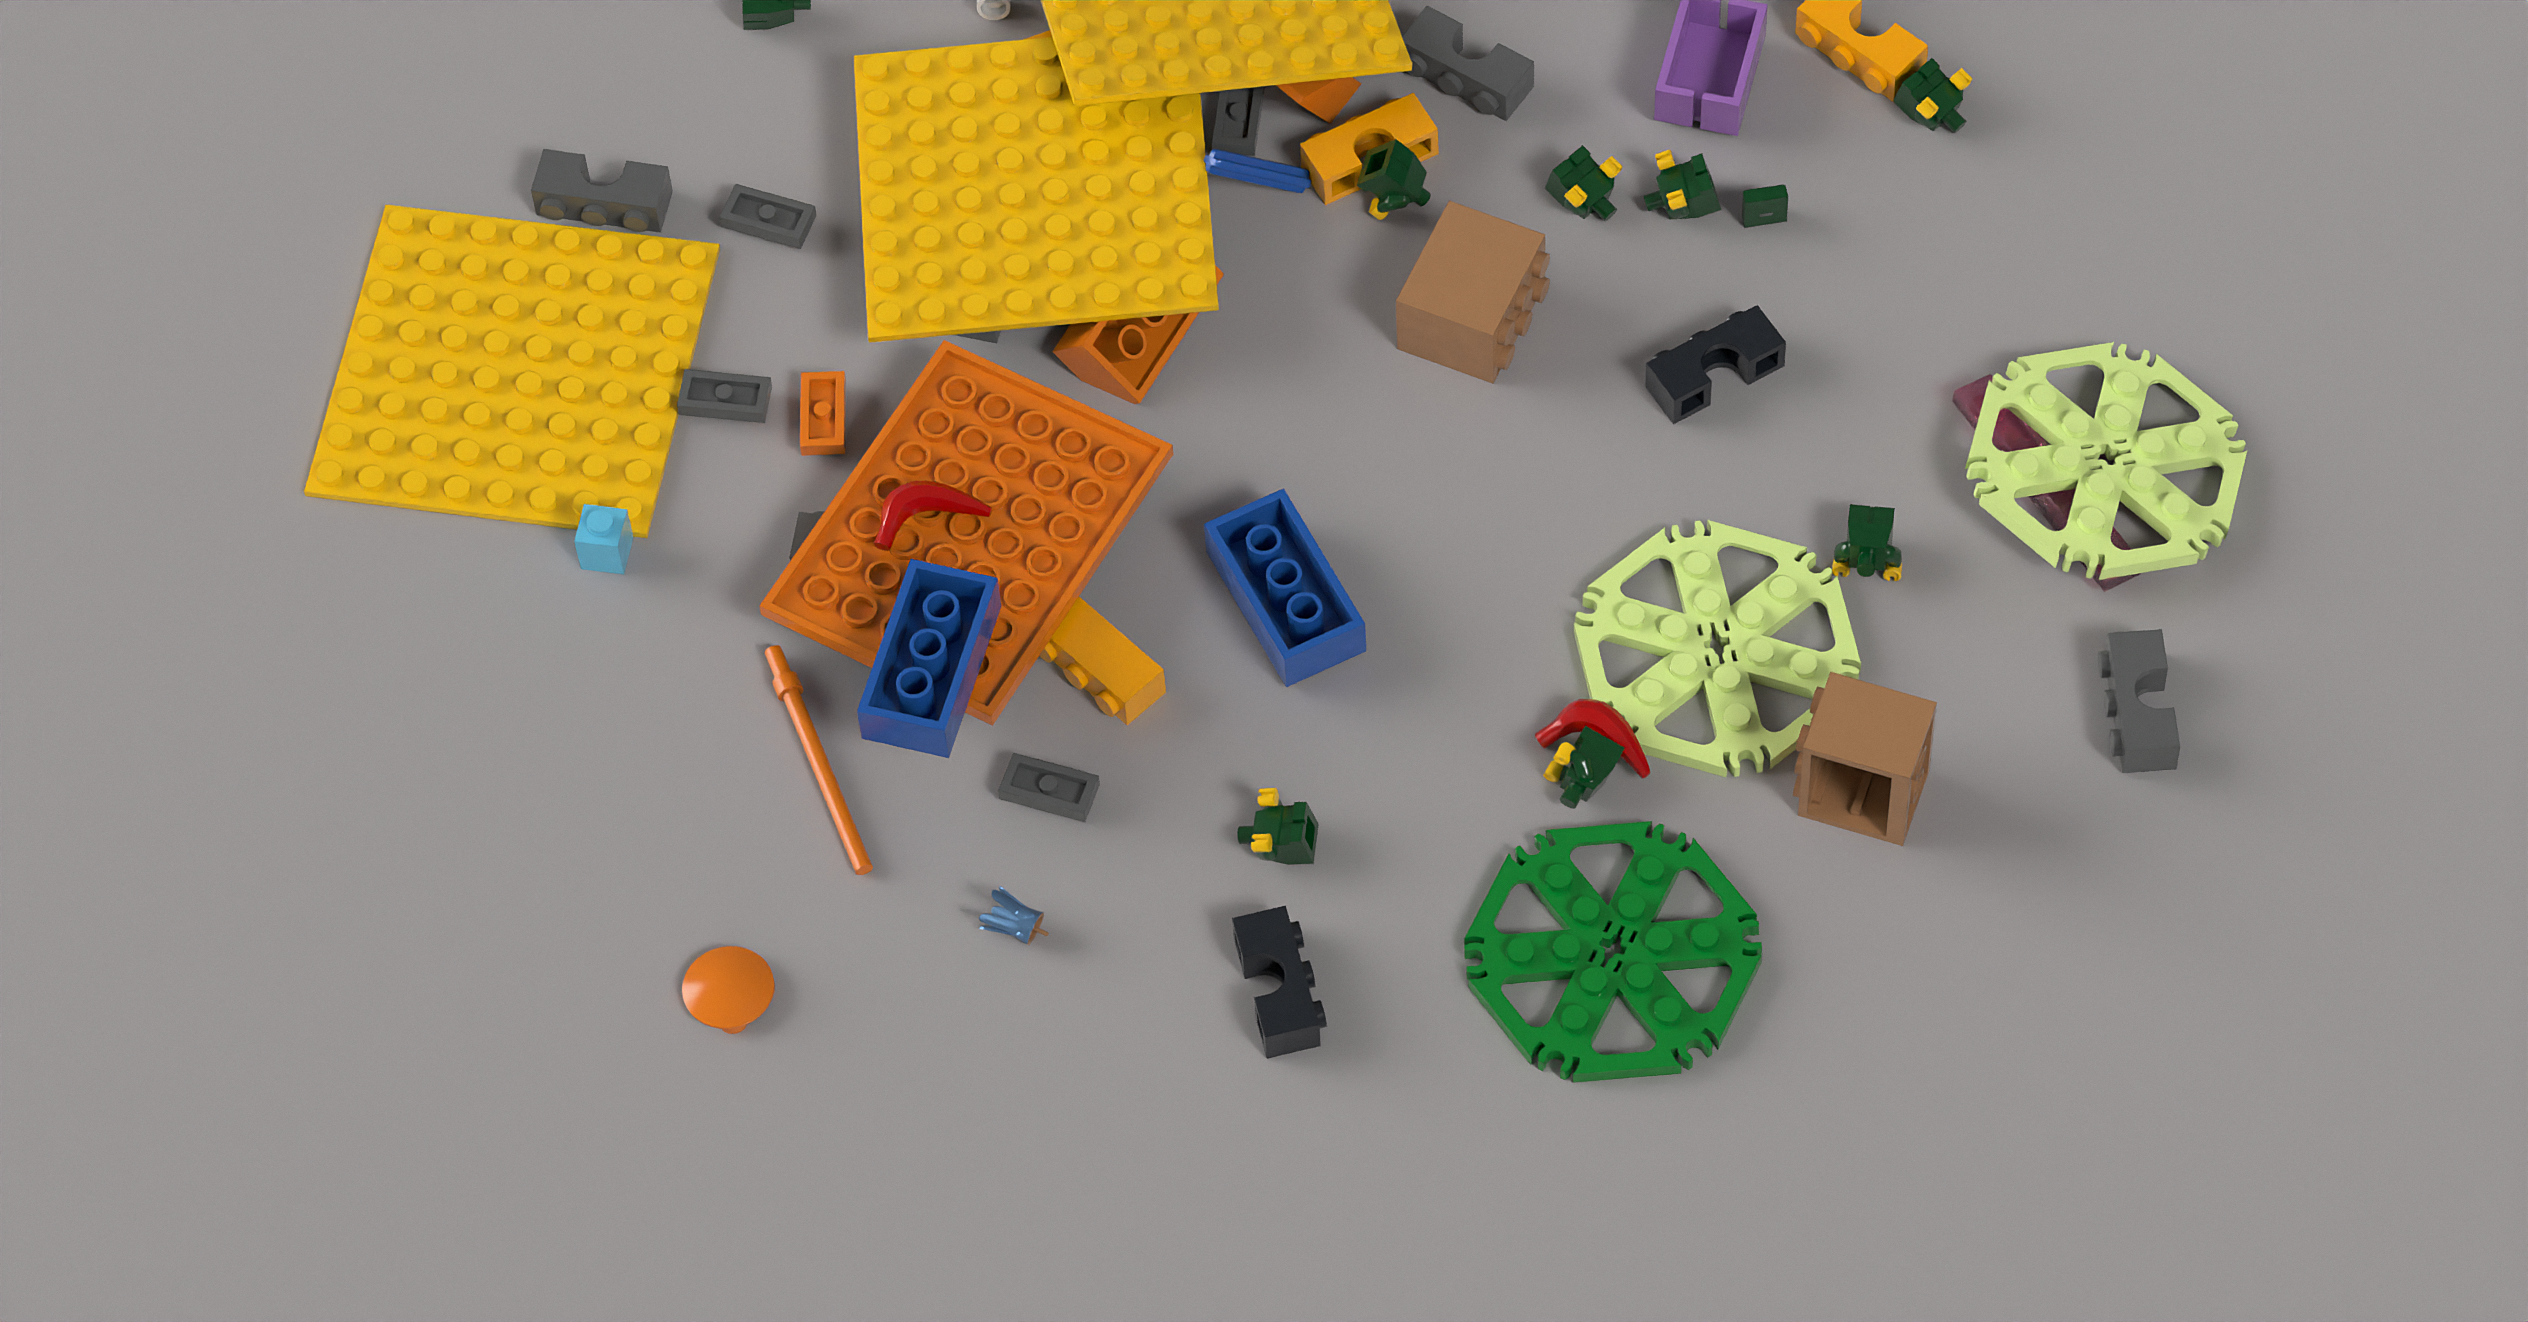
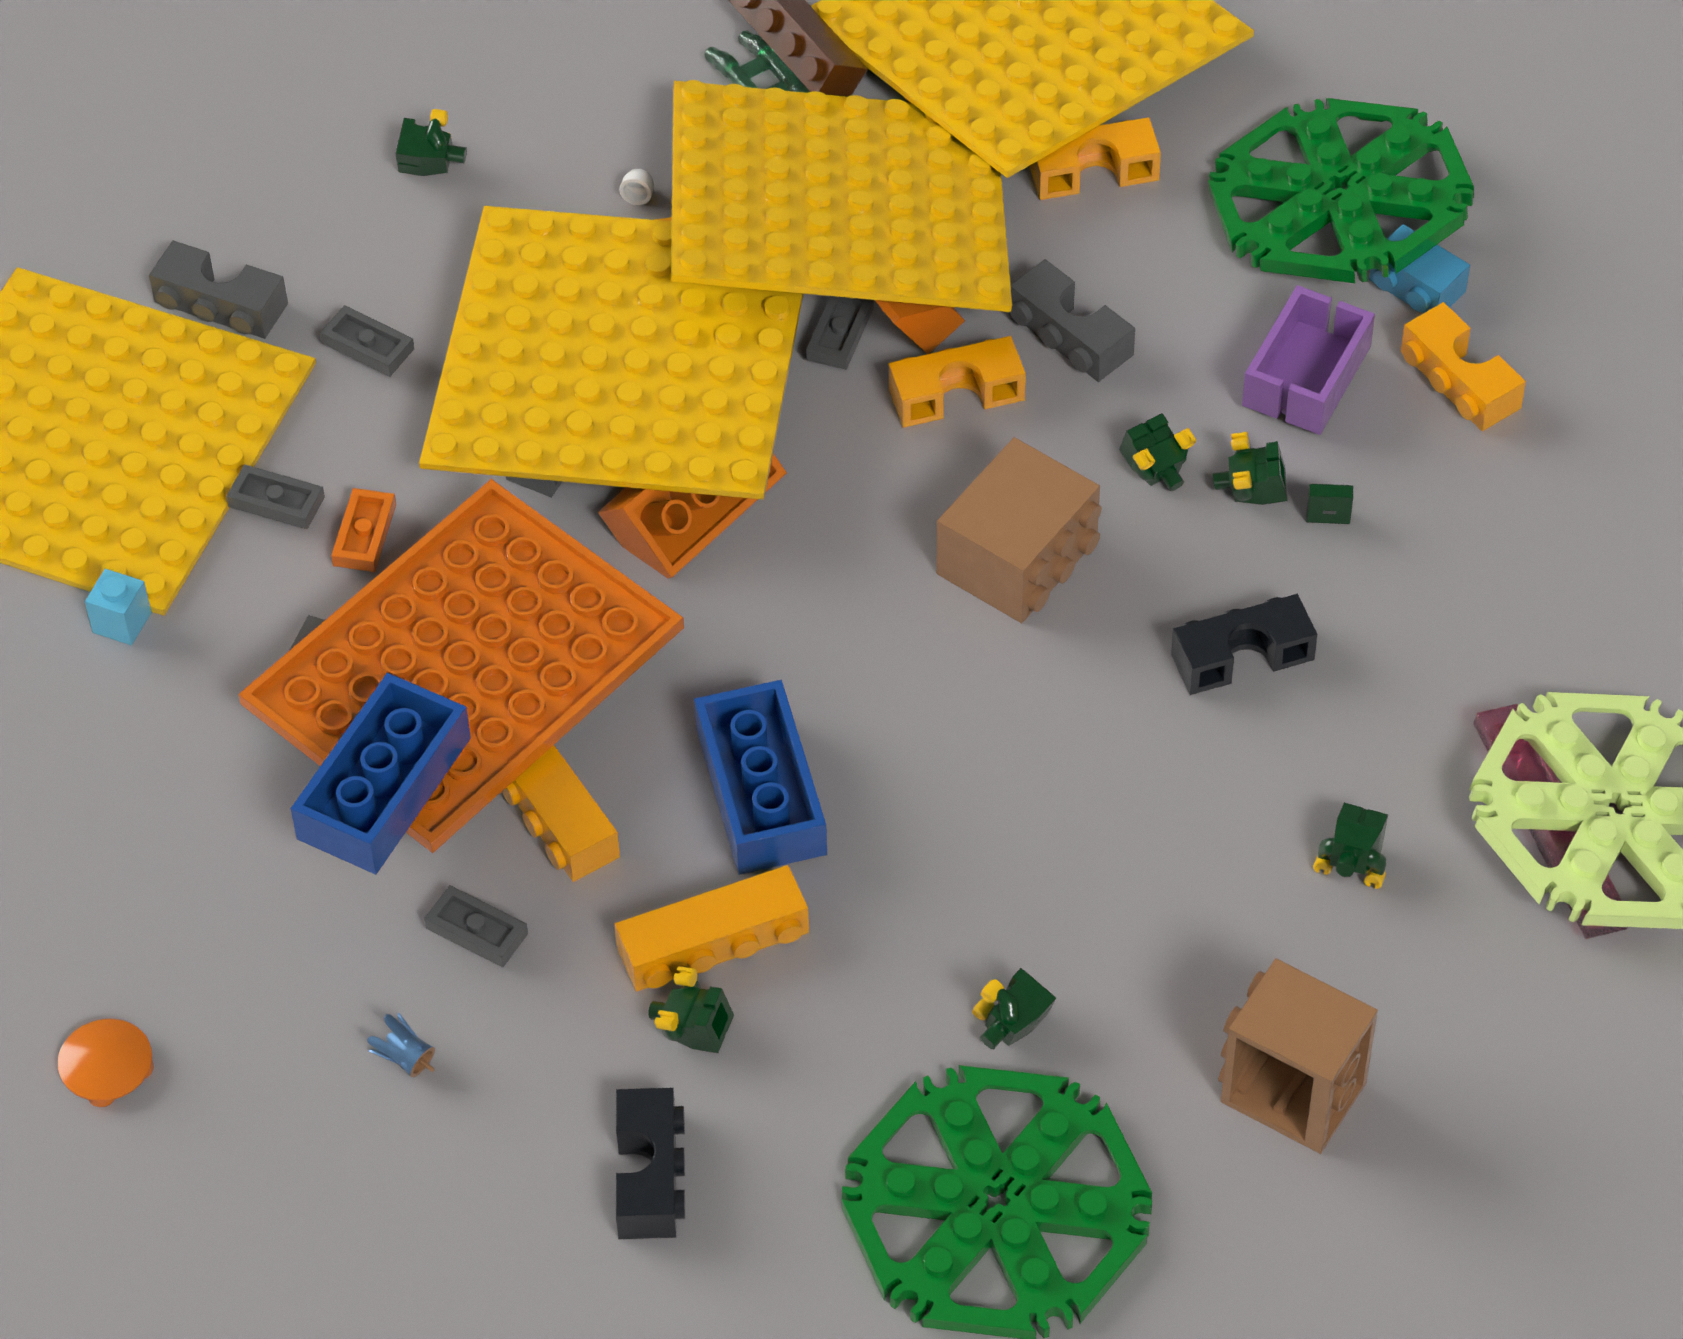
camera: 10 degrees right, 5 degrees down
orange bar [765,645,873,875] -> none
red piece [874,480,992,551] -> none
blue axle [1204,149,1312,193] -> none
dark green piece [1357,139,1431,220] -> none
red piece [1535,699,1651,779] -> none
yellowish green plate [1574,520,1861,777] -> none
dark green piece [1893,58,1972,133] -> none
dark grey arch [2098,629,2180,773] -> none
none -> light orange brick [614,865,809,992]

